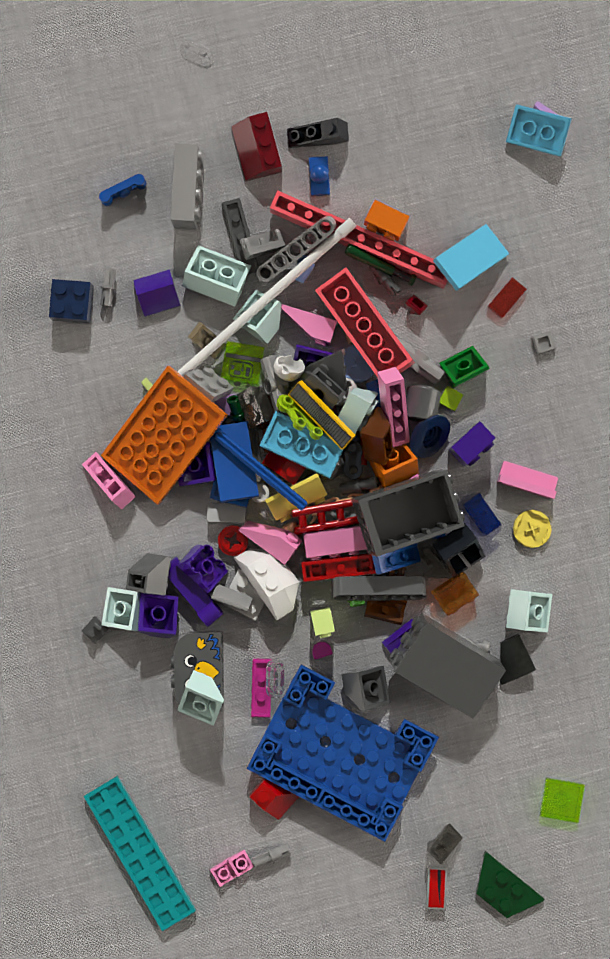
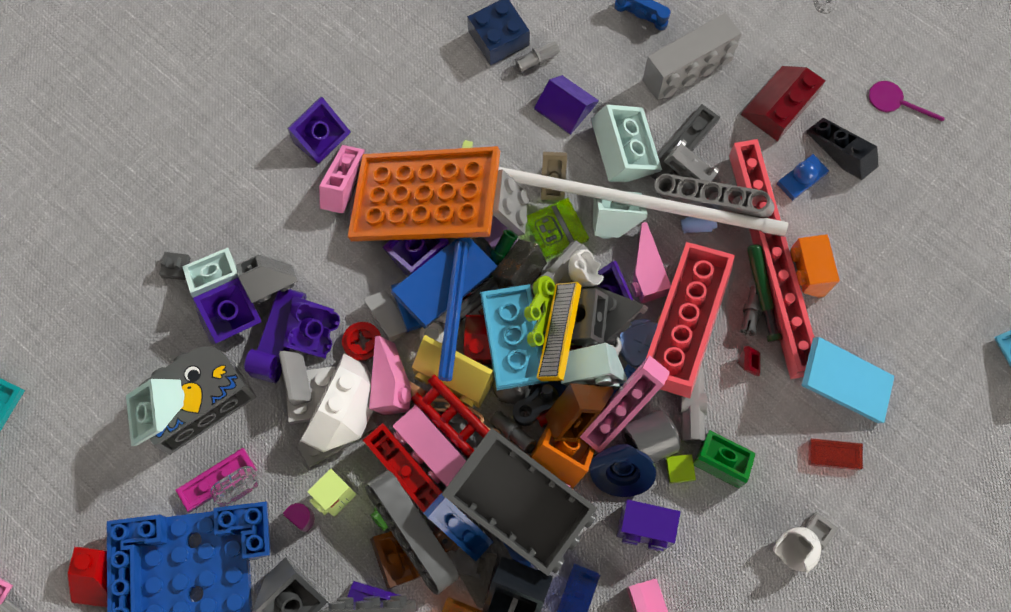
camera: 55 degrees right, 15 degrees down
none -> dark purple slope [287,97,351,164]
none -> white hair [773,527,821,573]
none -> magenta piece [869,81,945,121]

